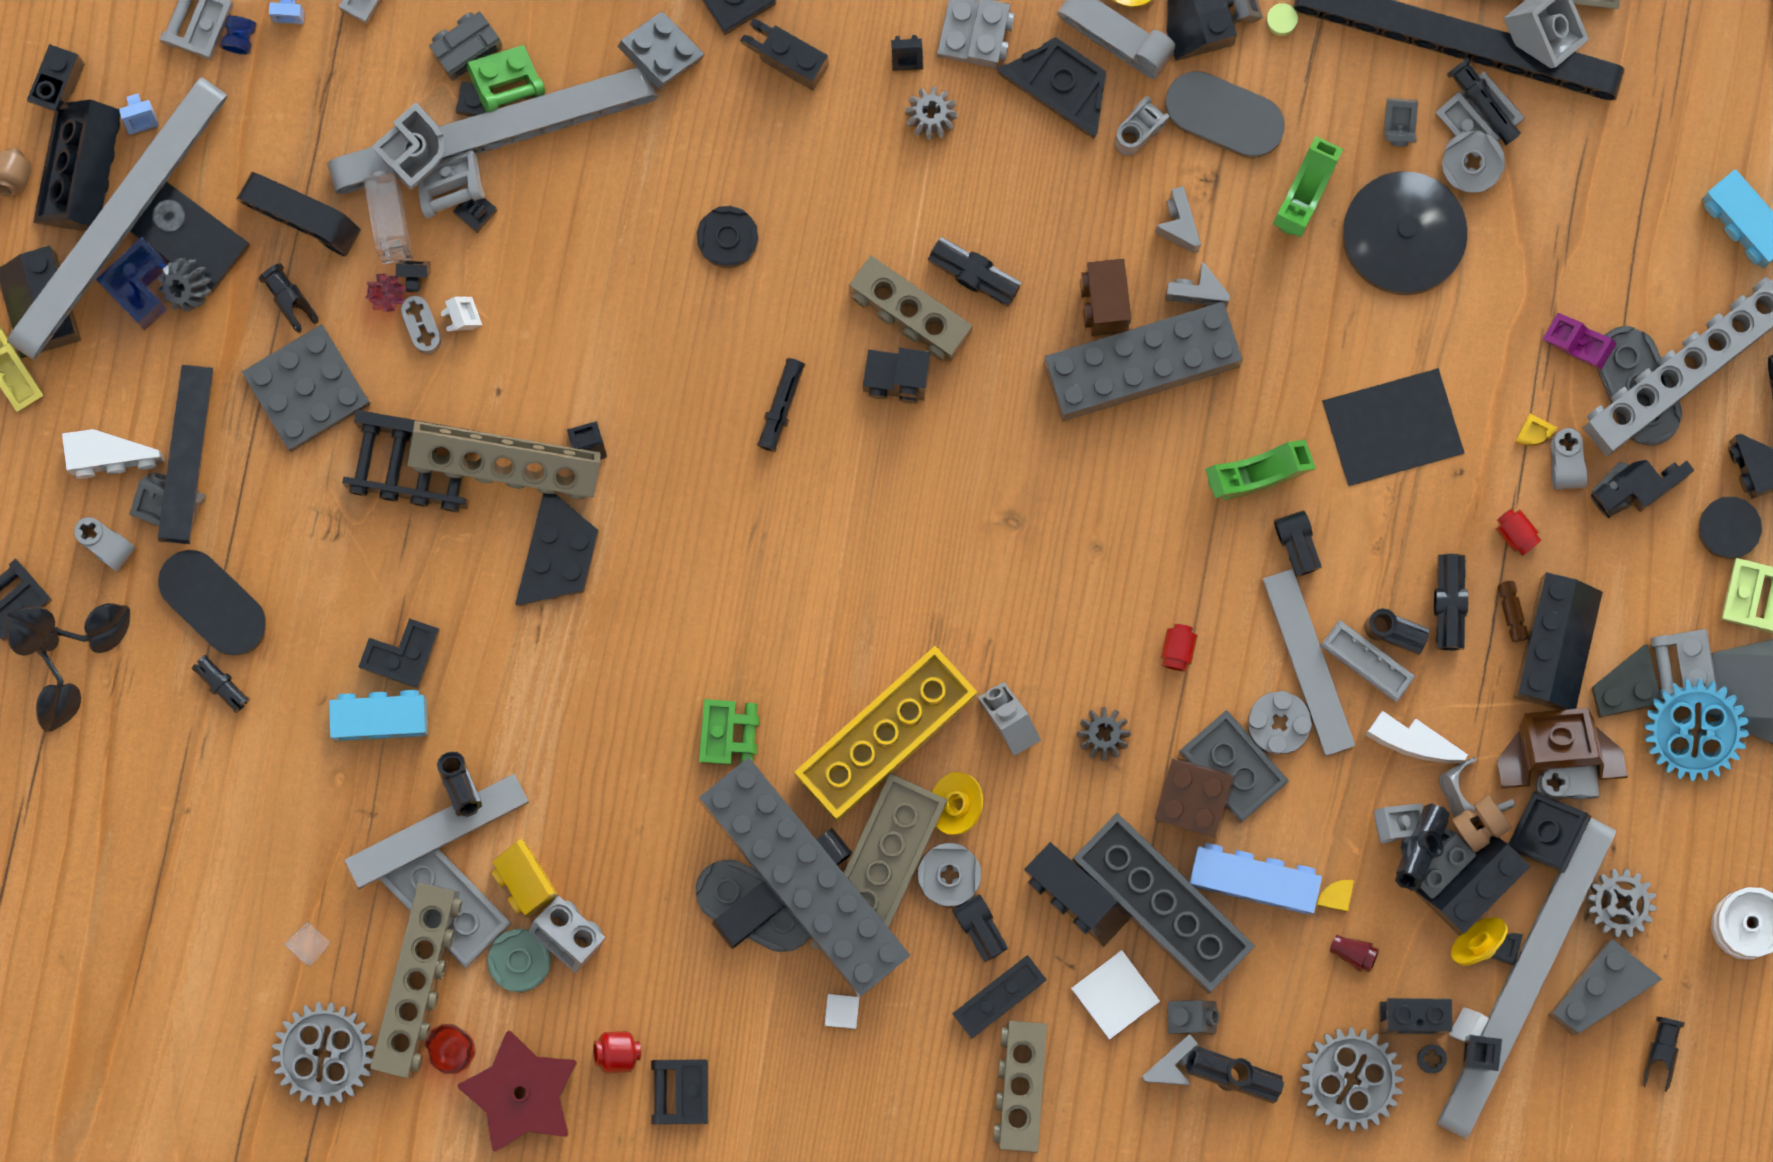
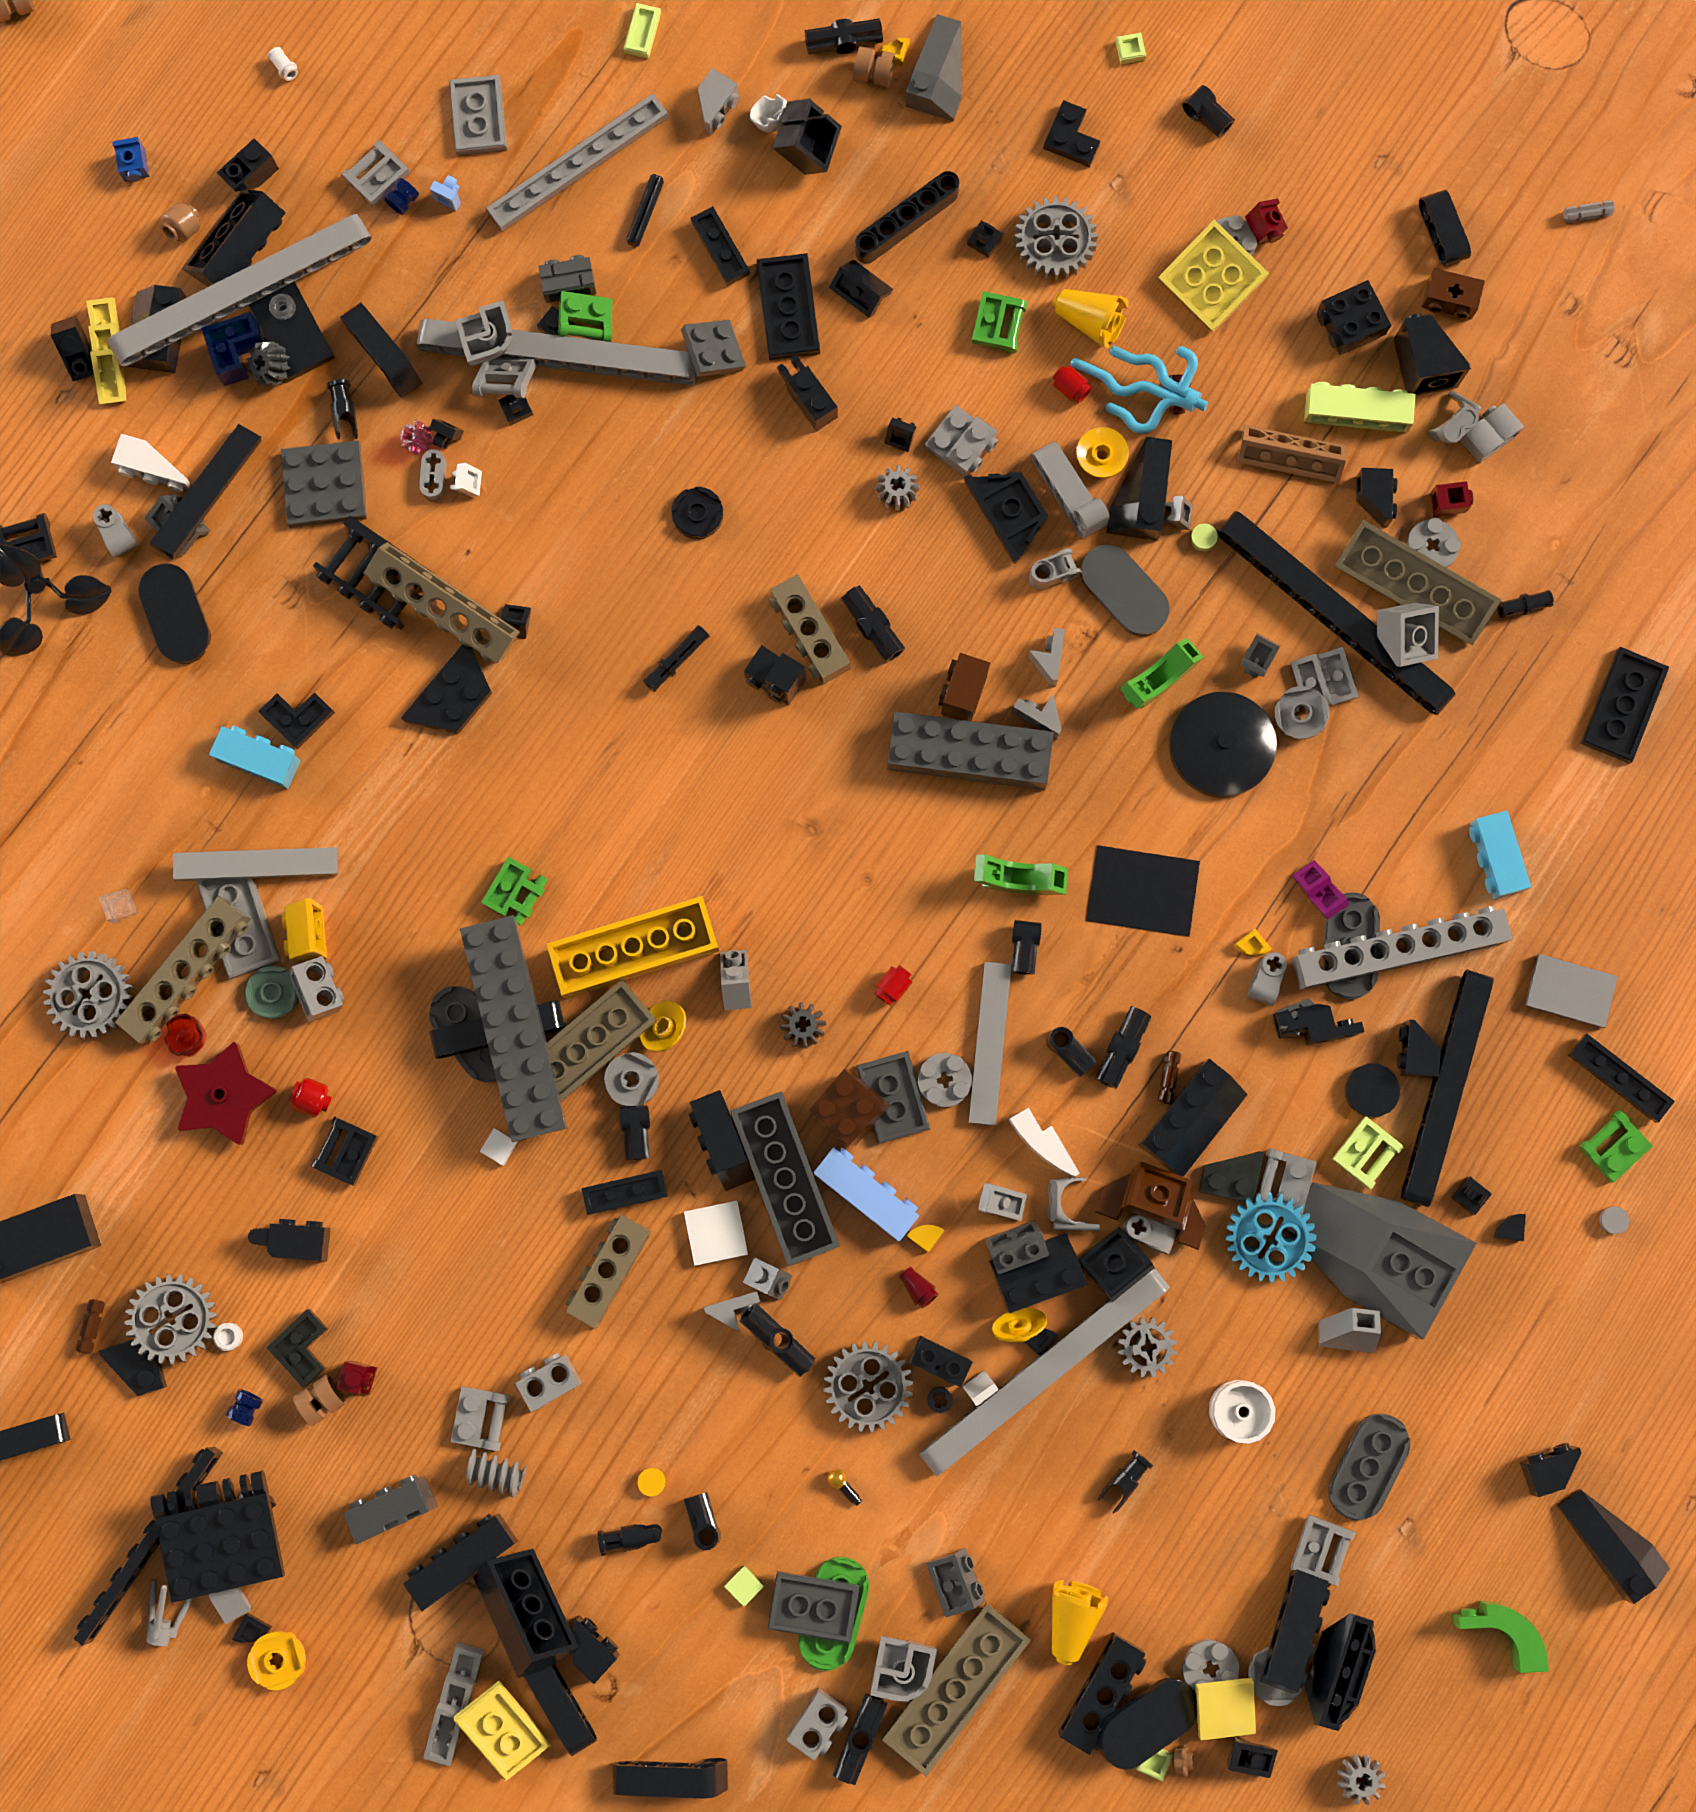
camera: 25 degrees right, 0 degrees up
light blue tile [119,94,159,135] -> none
black pin [192,655,250,713] -> none
clear window [364,171,414,264] -> none
black piece [437,751,482,817] -> none
light grey plate [1320,620,1415,702] -> none
black piece [1395,803,1450,891] -> none
black pin [1446,58,1522,146] -> none
medium nougat wheel [1452,795,1512,853] -> none
black brick [1462,1035,1502,1072] -> none
red brick [1496,509,1541,556] -> none
dark grey wedge [1548,939,1662,1035] -> none

